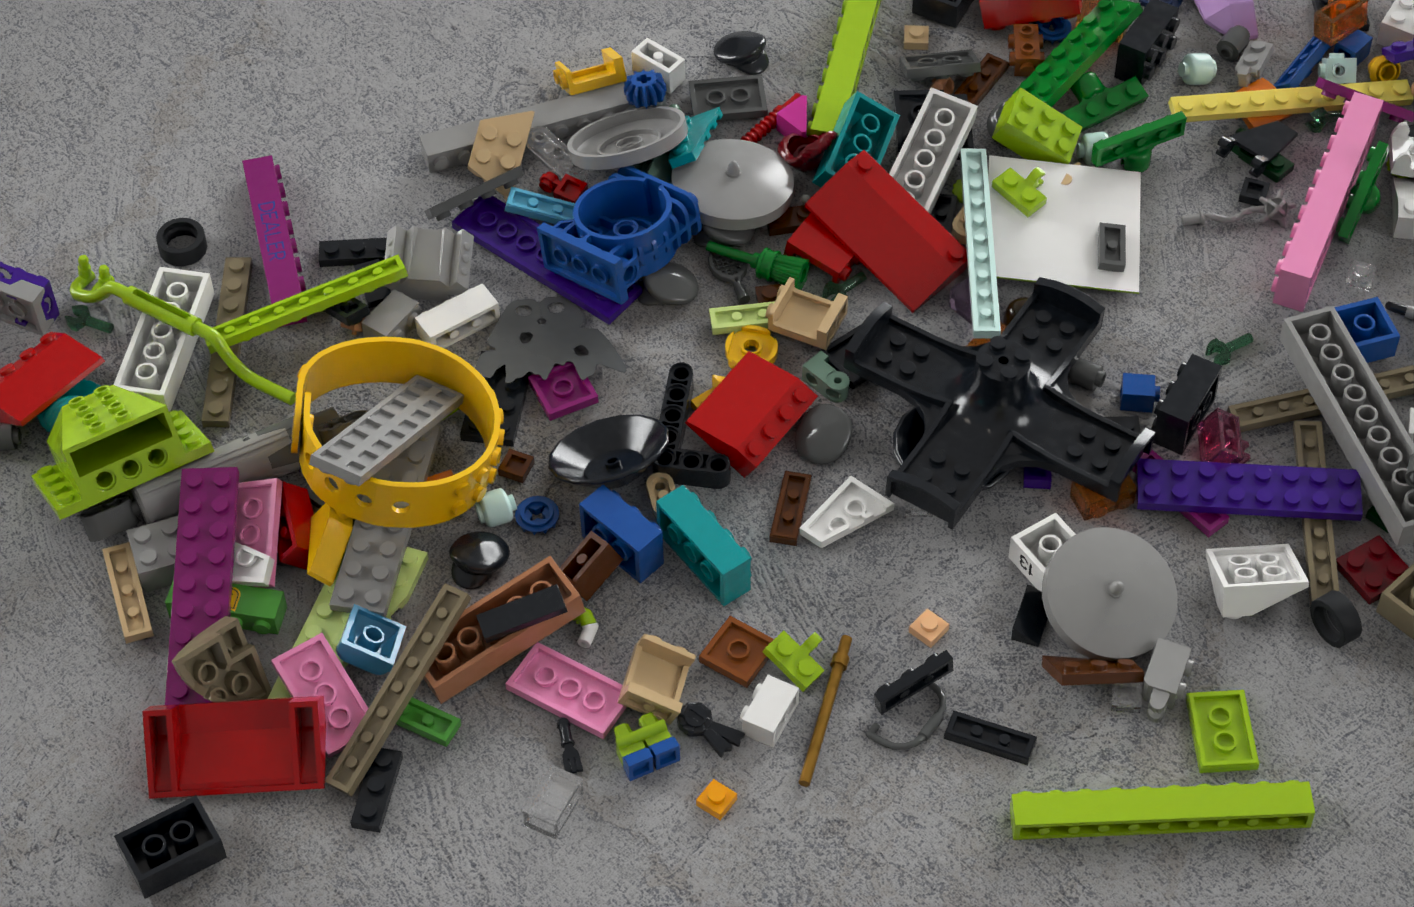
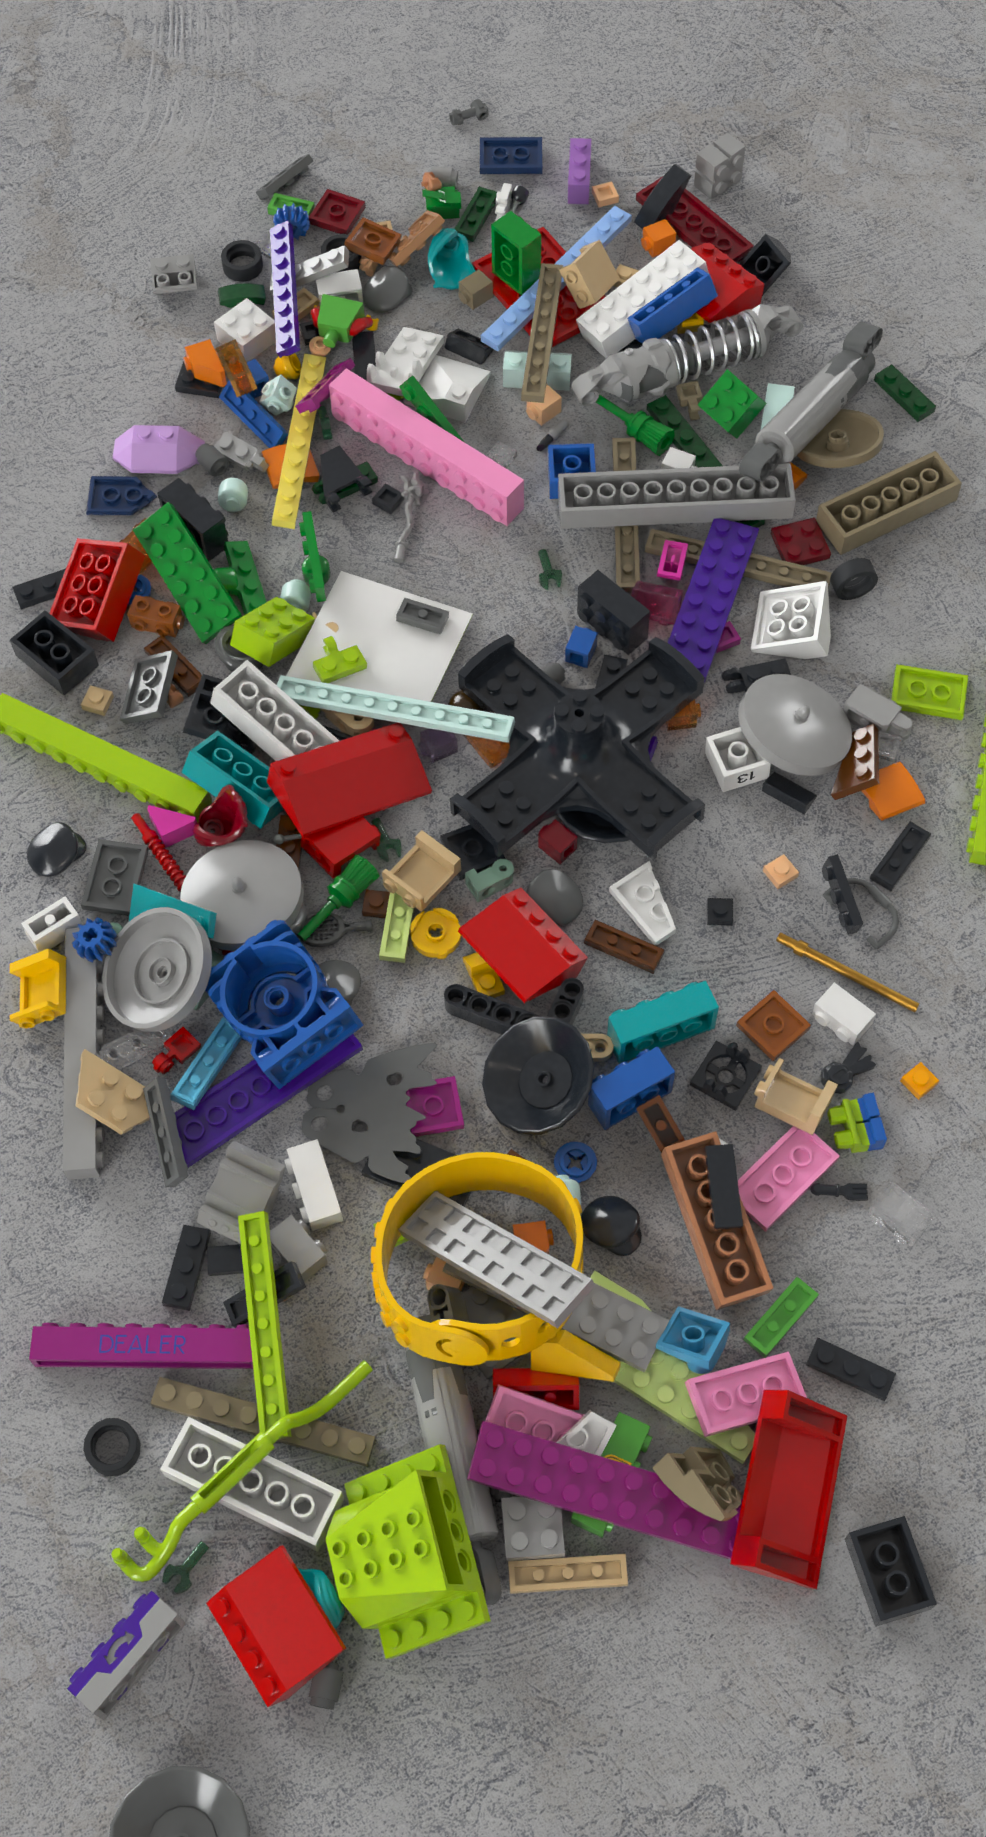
camera: 75 degrees left, 10 degrees up
dark tan plate [325,583,471,797] -> none
lime plate [762,630,825,692] -> none
none -> dark red brick [538,819,578,865]
none -> dark pink slope [657,540,688,580]
none -> black piece [690,1040,762,1111]
none -> black plate [707,898,733,926]
none -> black hinge [721,658,791,694]
none -> orange slope [862,761,925,821]

